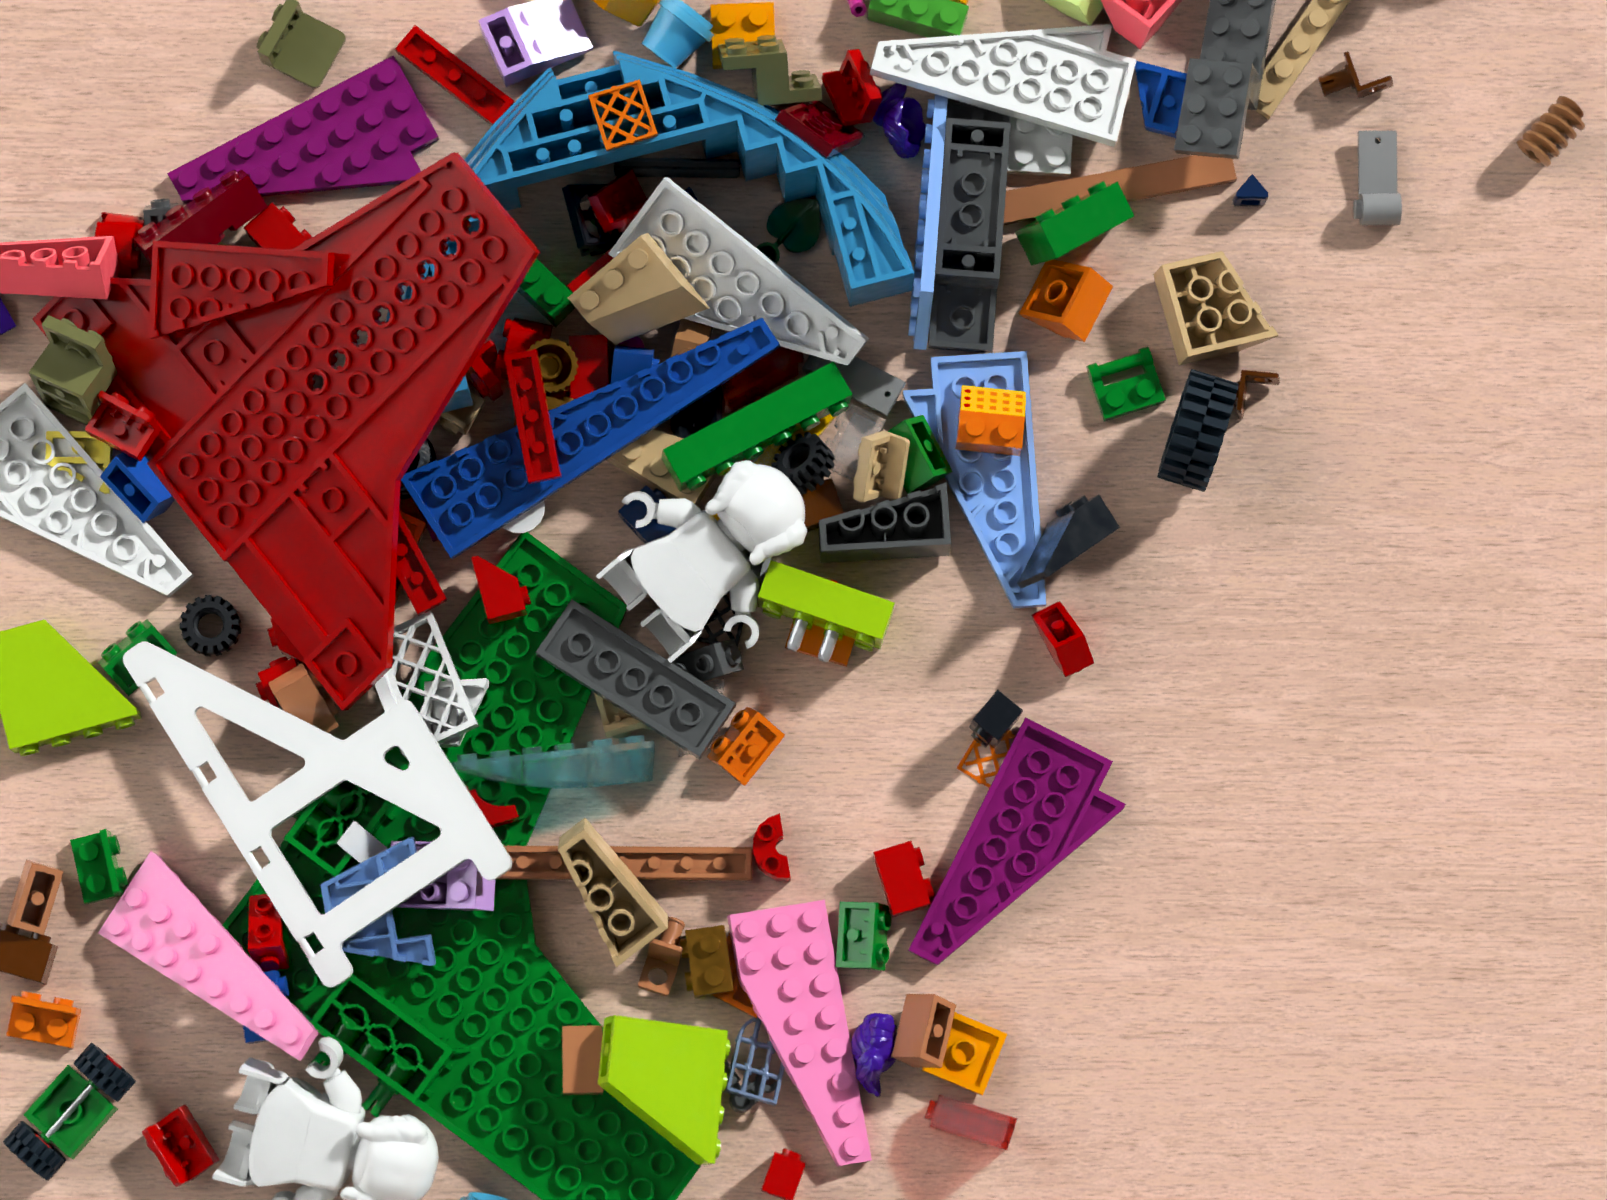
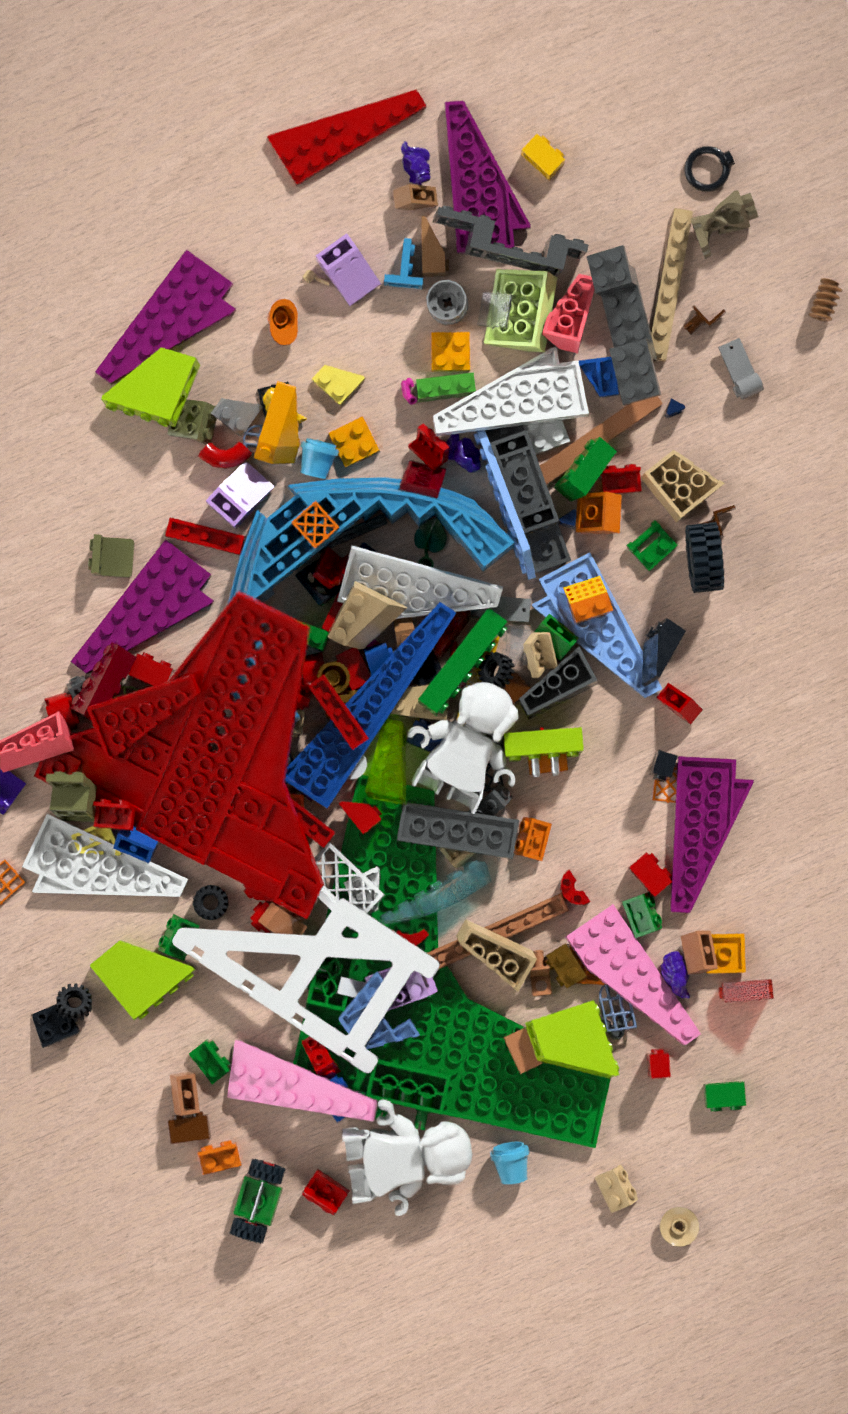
camera: 20 degrees left, 5 degrees up
olive bracket [718,35,822,106] -> none
none -> clear neon green wedge [365,719,407,805]
none -> dark blue slope [559,509,577,529]
none -> red bracket [601,464,642,494]

